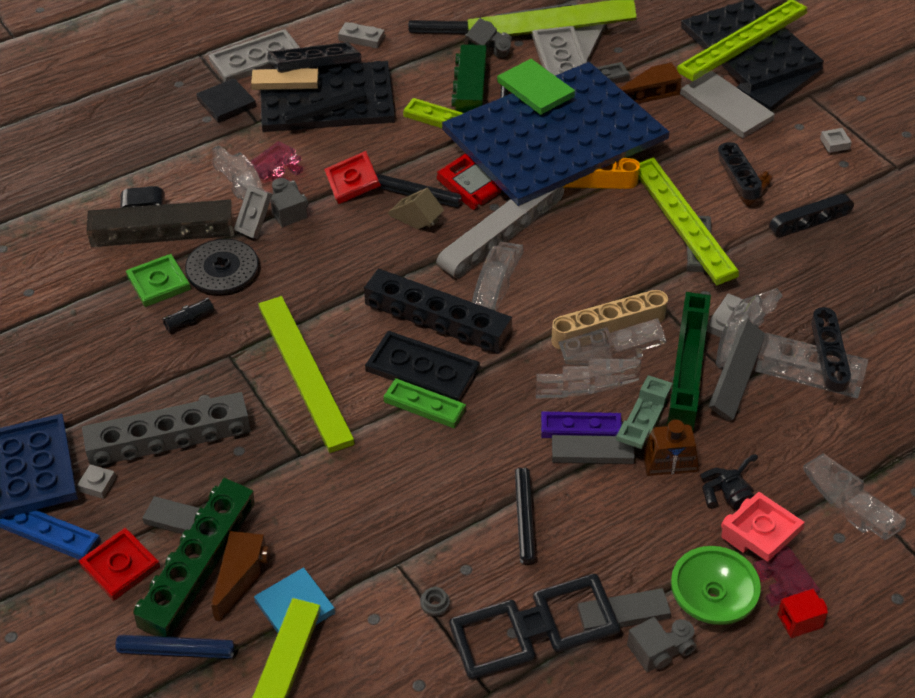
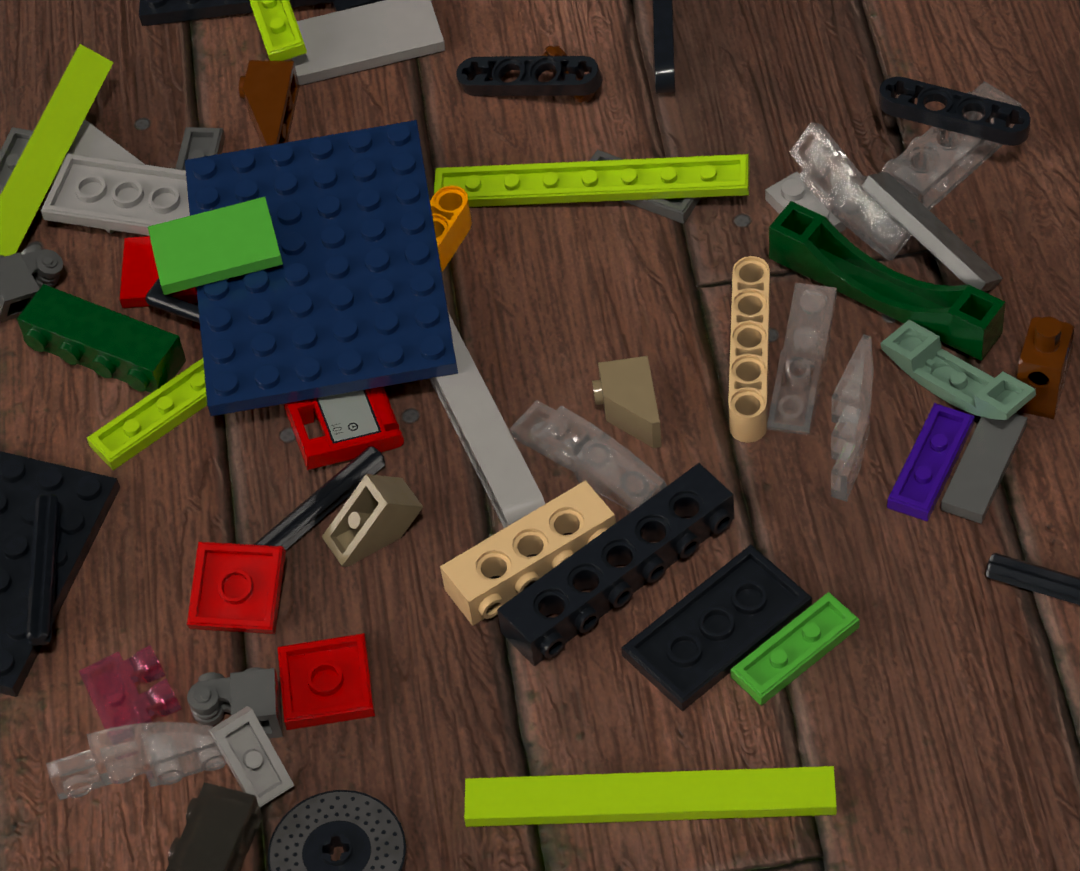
camera: 60 degrees left, 5 degrees up
none -> red tile [277,633,375,730]
none -> tan brick [440,480,616,626]
none -> dark tan slope [592,356,662,448]

